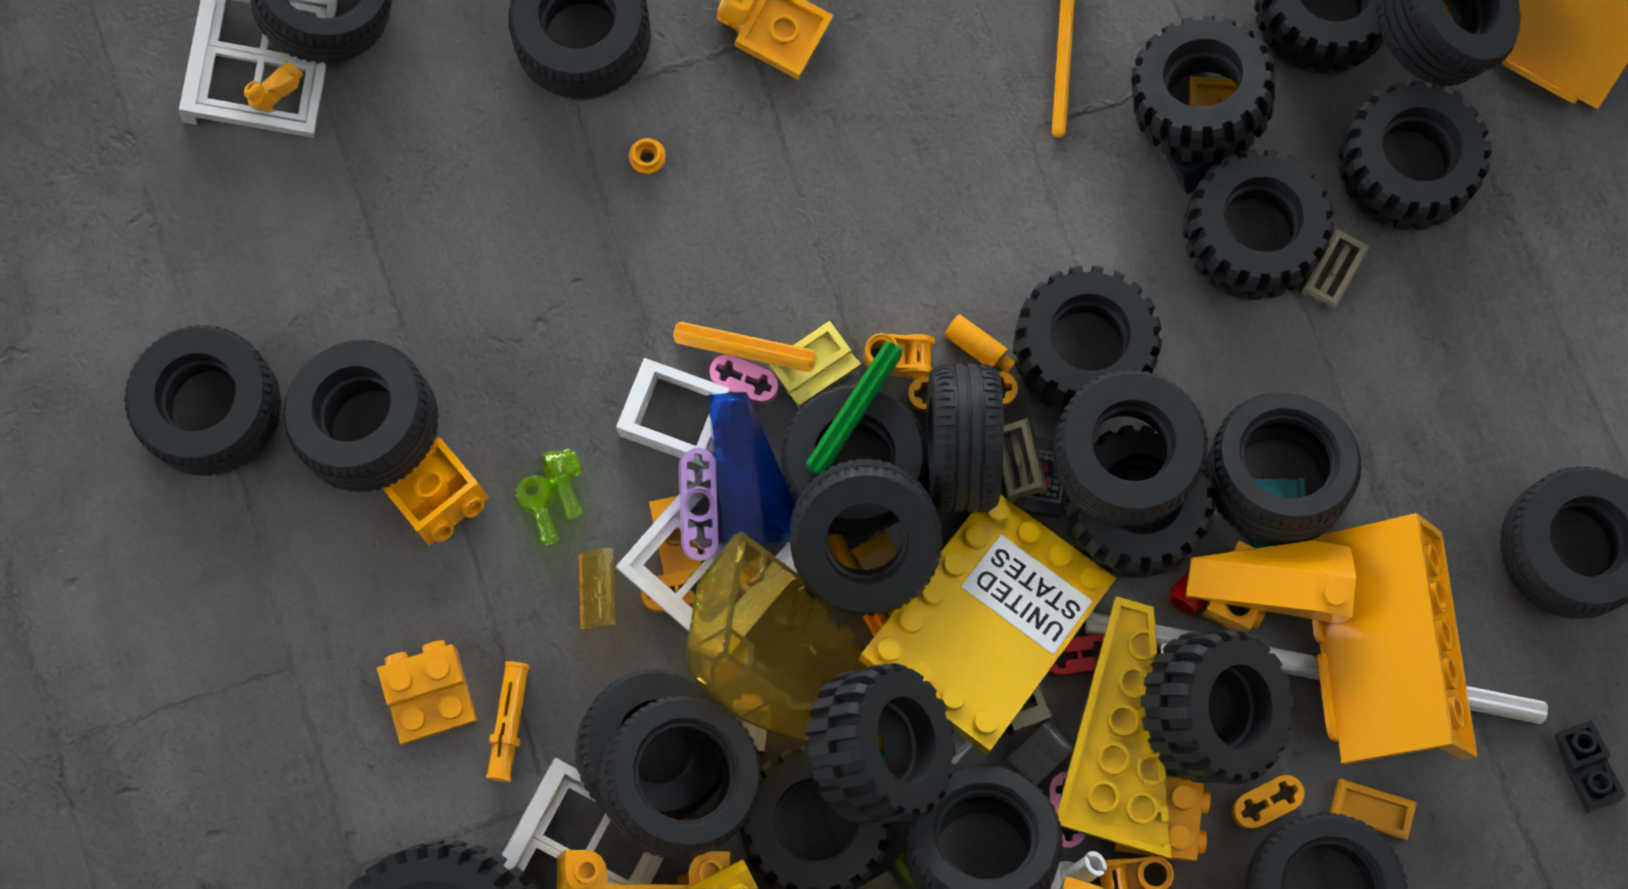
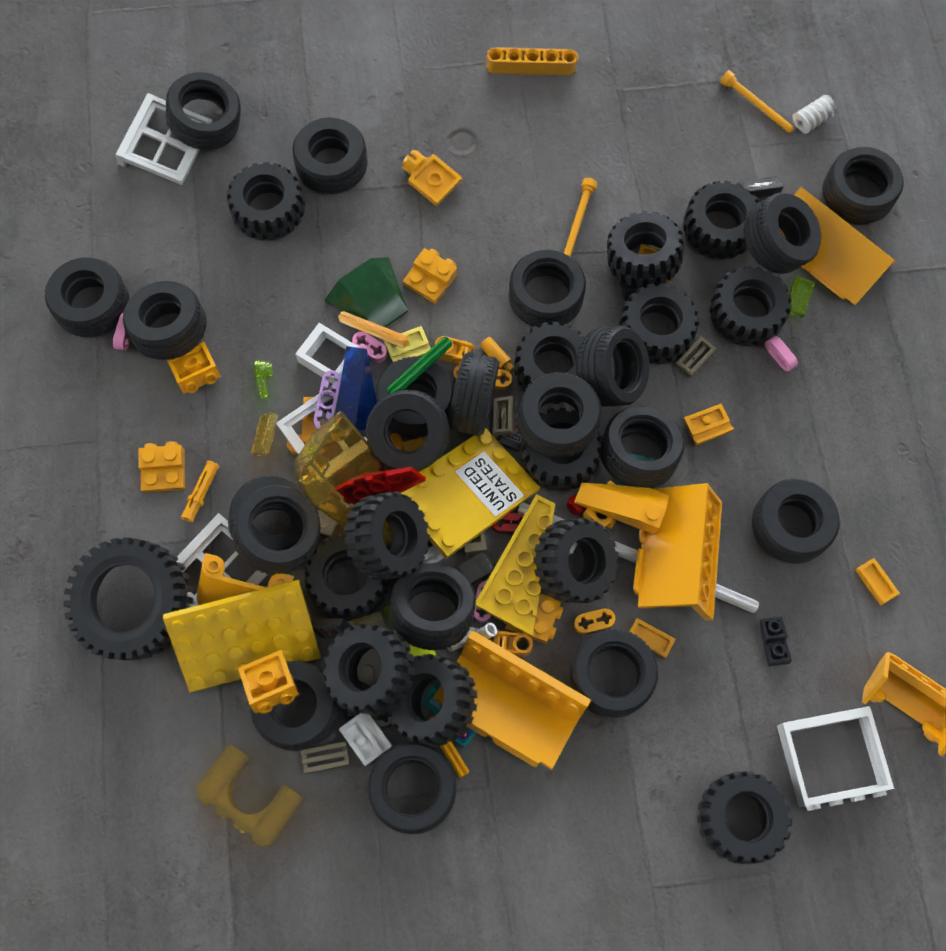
camera: 10 degrees right, 5 degrees down
light orange arm [244,61,304,112] -> none
clear neon green bar [515,475,560,545] -> none
light orange plate [629,138,666,175] -> none
none -> bright pink beam [113,313,131,351]
none -> black tyre [227,162,305,240]
none -> dark green wedge [325,257,408,327]
none -> red wedge [330,467,426,508]
none -> light orange plate [402,248,457,304]
none -> black tyre [509,249,586,328]
none -> black tyre [576,326,649,407]
none -> light orange plate [683,404,734,446]
none -> bright pink beam [765,336,798,372]
none -> clear neon green tile [790,276,815,318]

